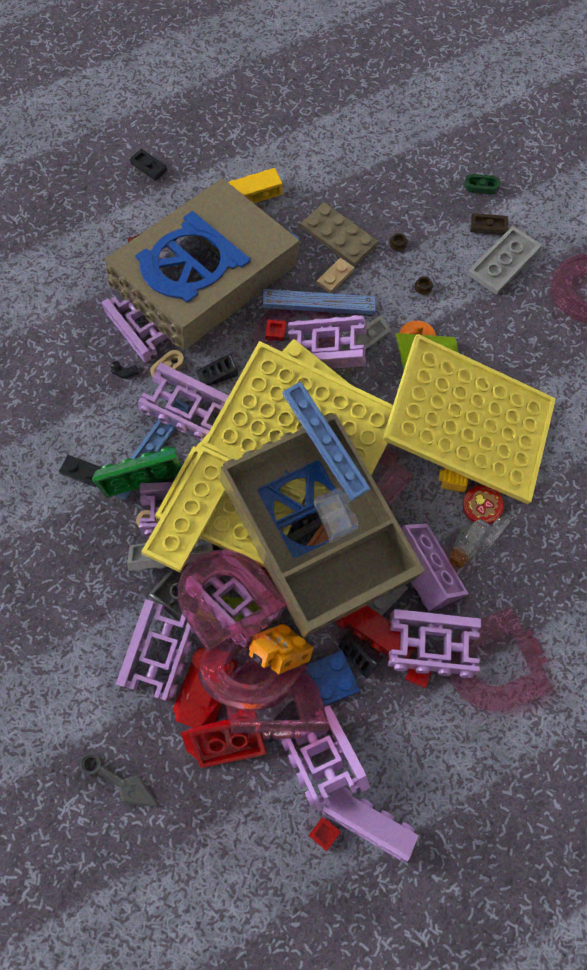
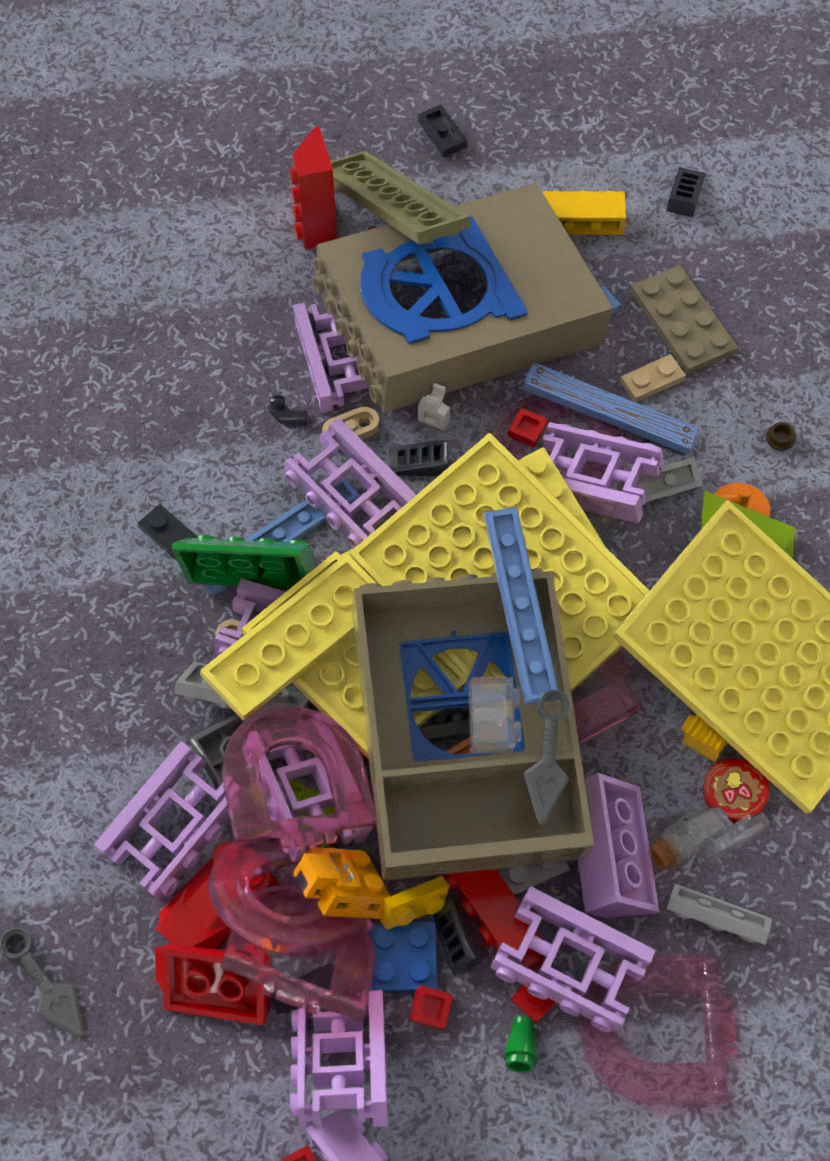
camera: 20 degrees right, 5 degrees down
dark brown plate [389,233,408,251] -> none
none -> red slope [289,127,337,250]
none -> olive plate [331,151,470,245]
none -> yellow plate [380,876,449,930]
none -> red plate [409,985,453,1030]
none -> white plate [418,383,450,431]
none -> green cone [503,1016,538,1073]
none -> dark grey piece [523,690,570,825]
none -> black slope [666,167,706,217]
none -> light grey plate [667,884,772,945]

